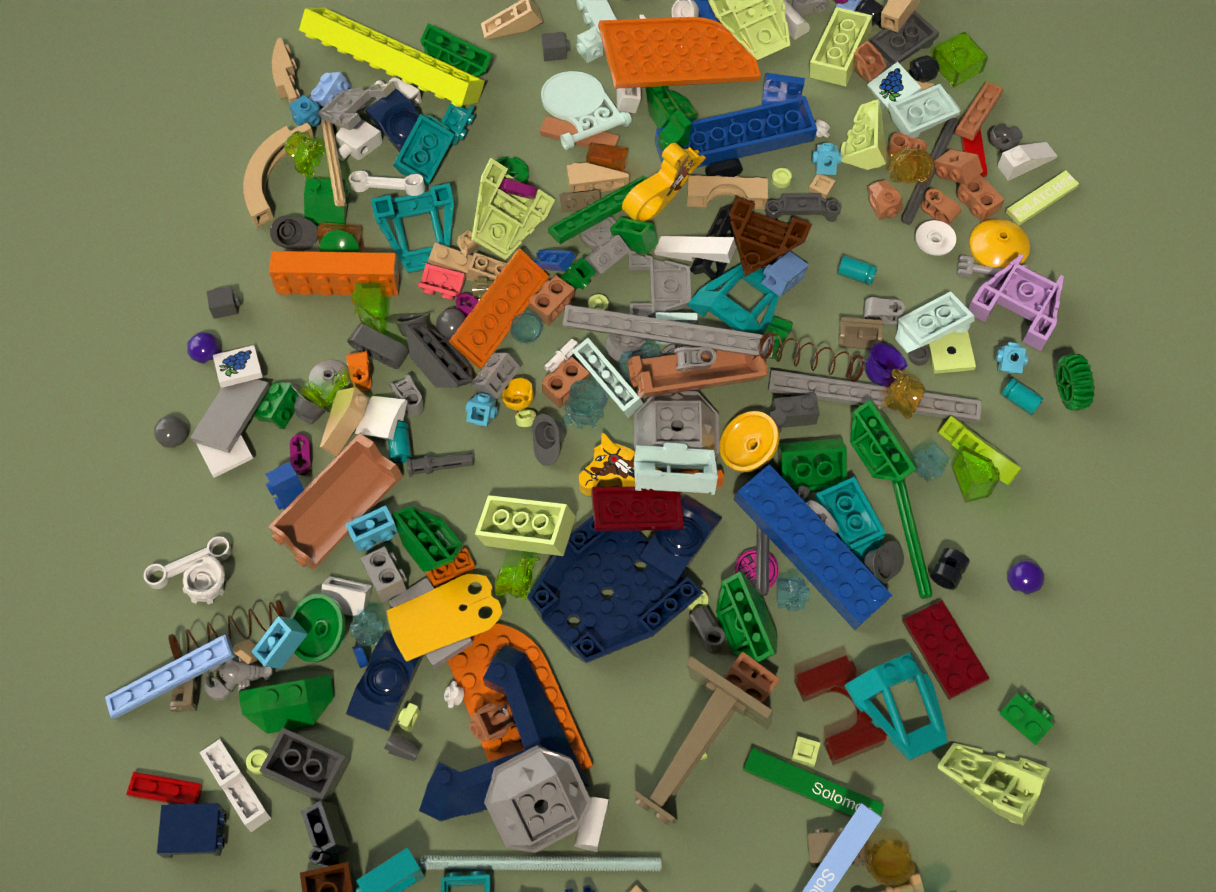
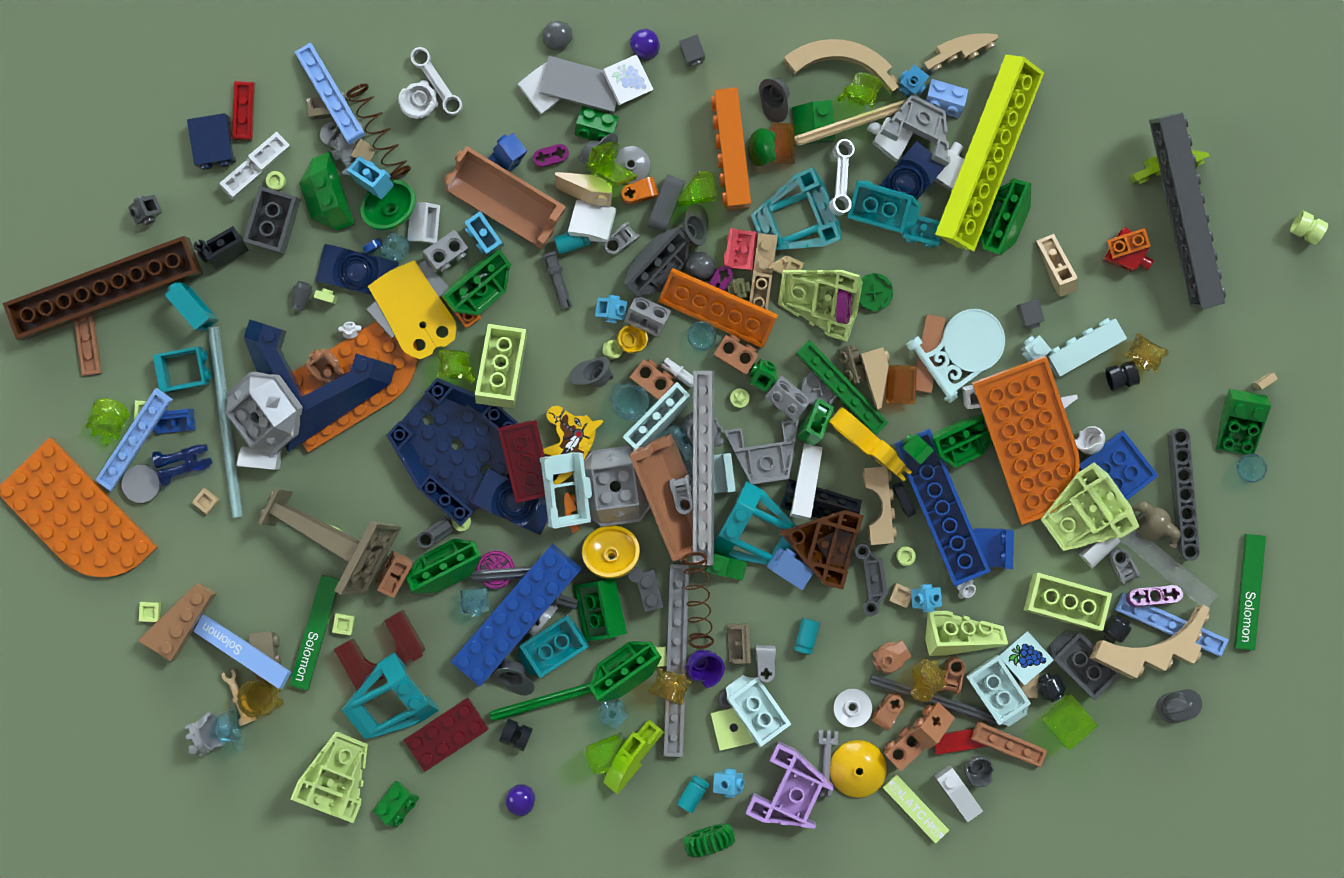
camera: 85 degrees right, 25 degrees up
blue hinge [532,249,576,272] -> none
nougat hand [854,41,887,82] -> none

